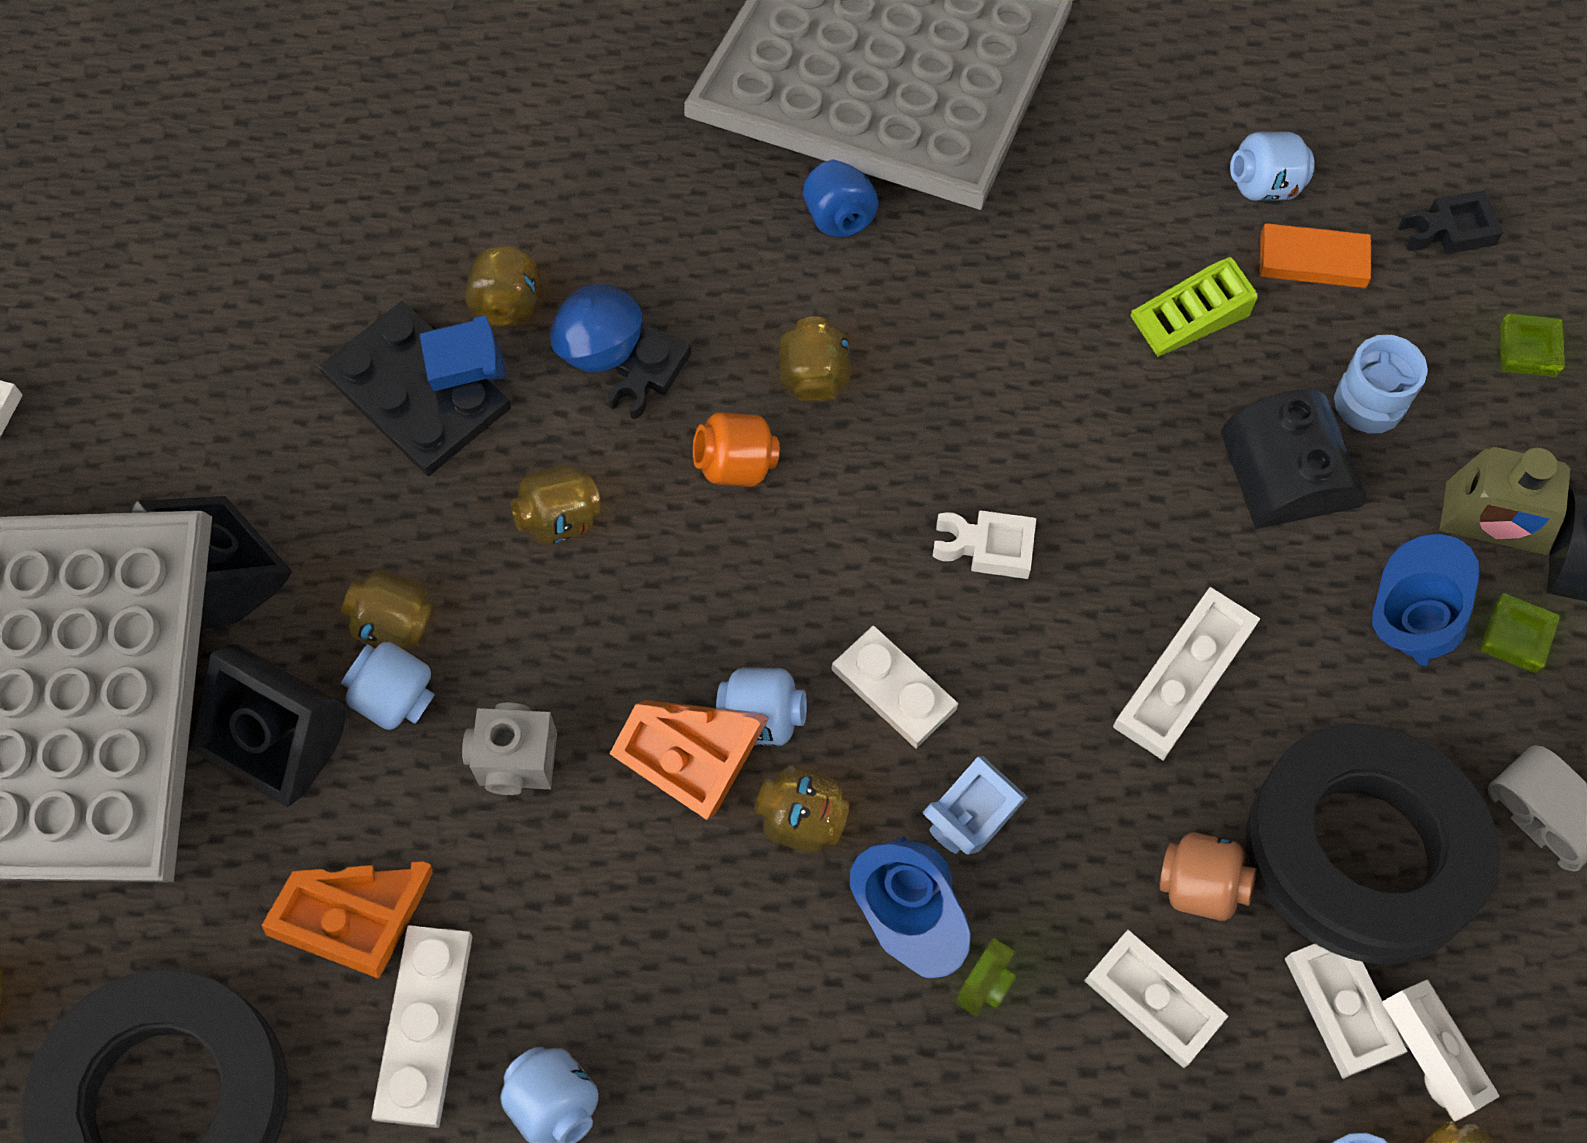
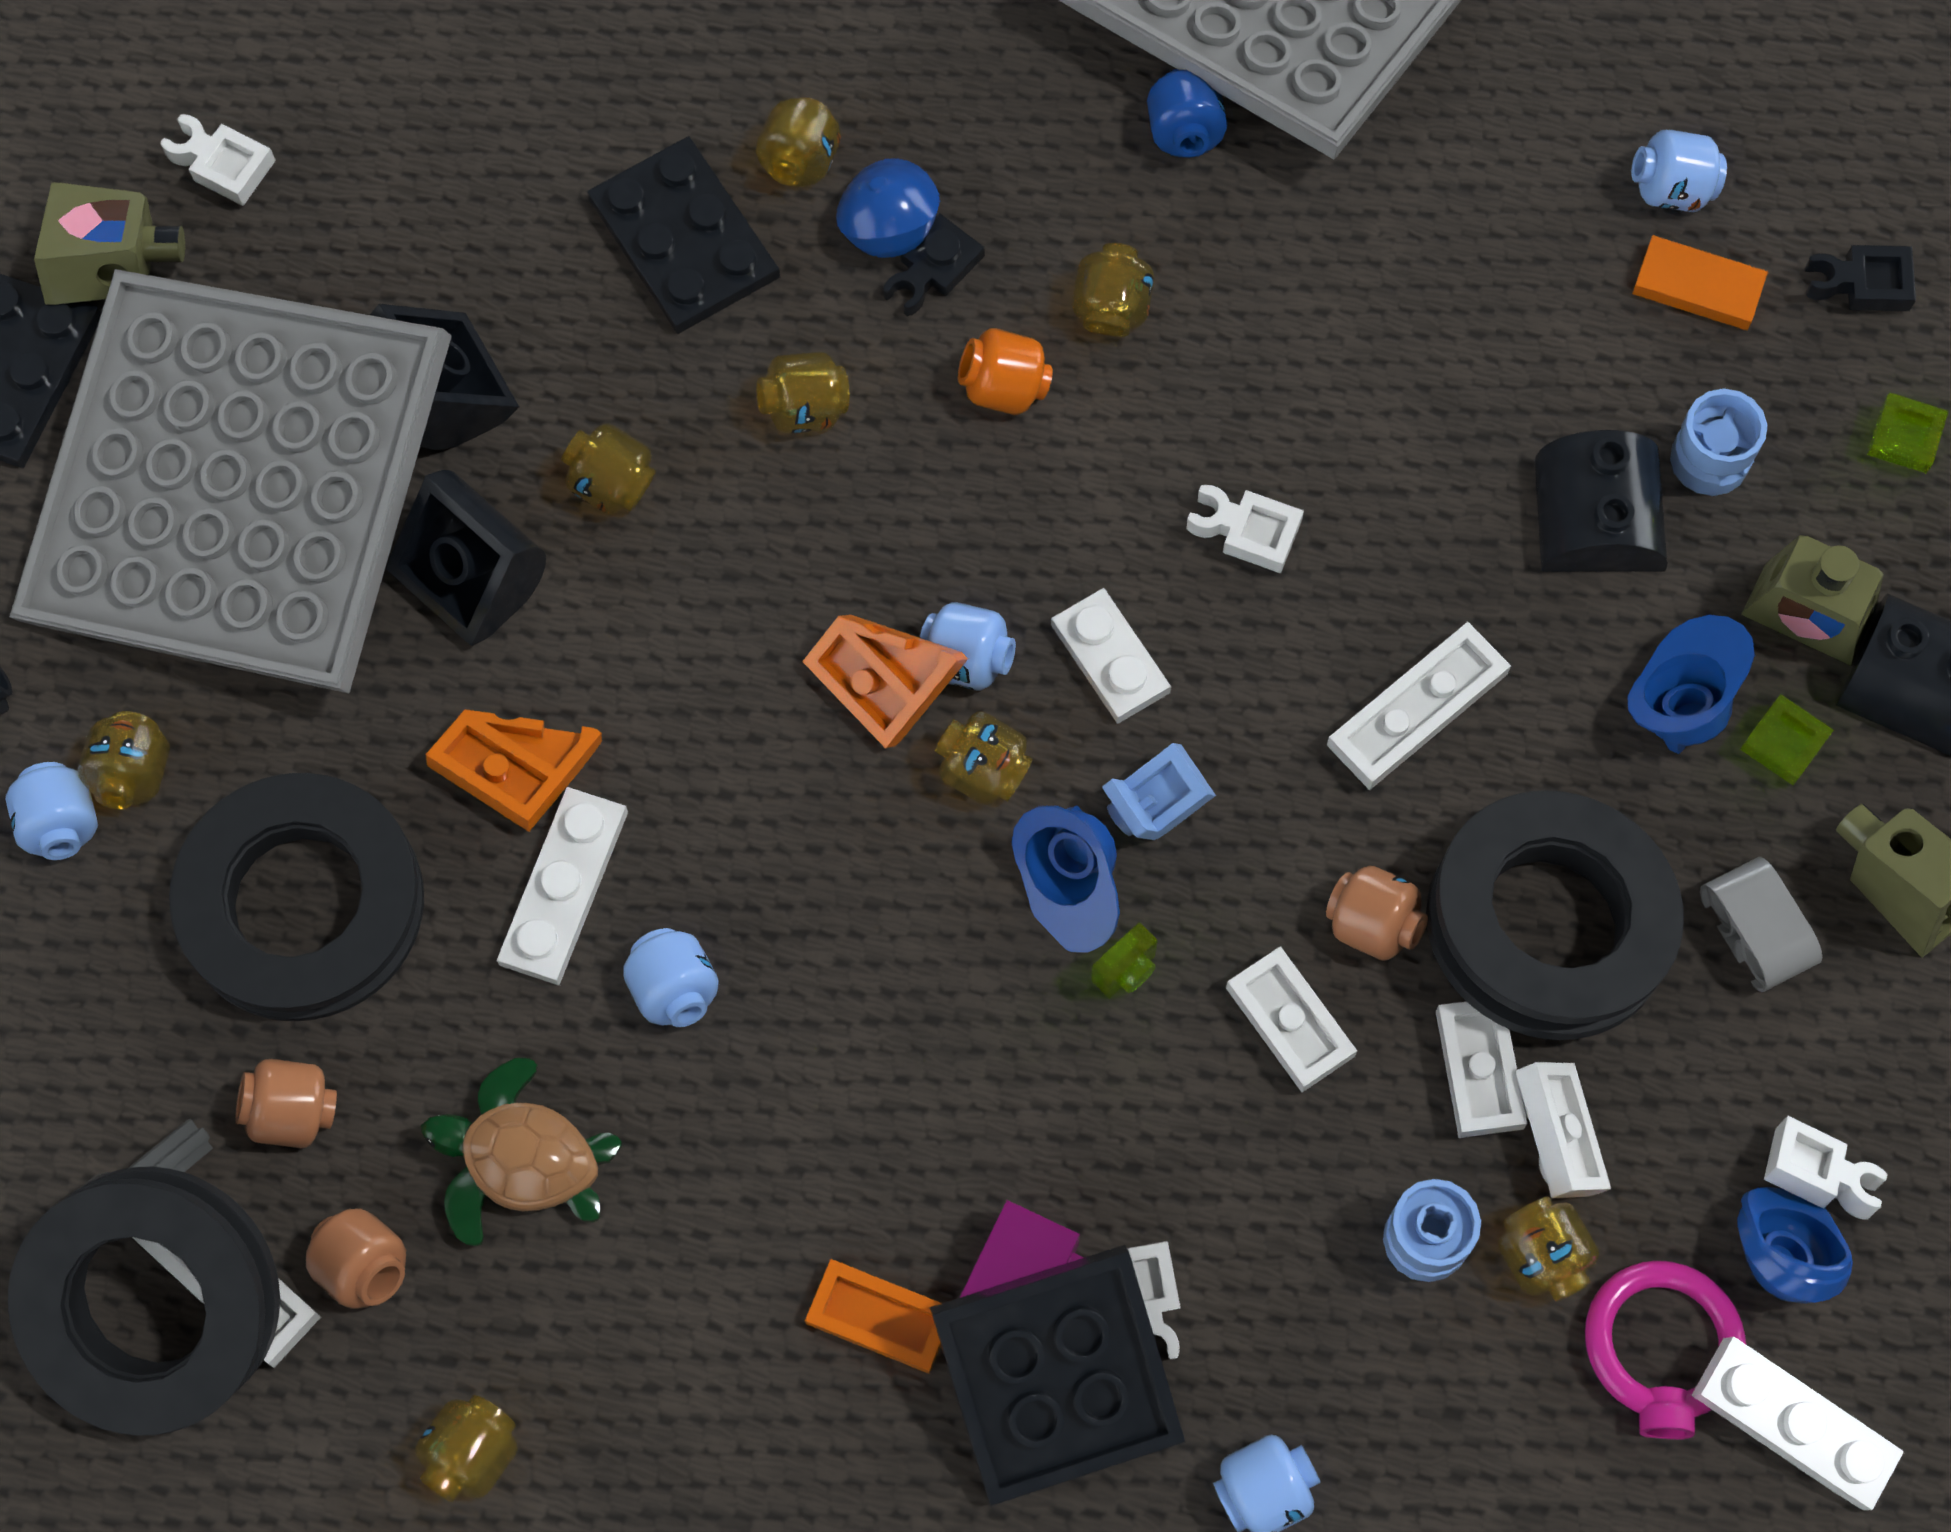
camera: 15 degrees right, 5 degrees up
light blue head [341,642,435,730] -> none
blue tile [420,315,507,391] -> none
light grey brick [462,703,557,795] -> none
lime slope [1130,257,1257,357] -> none

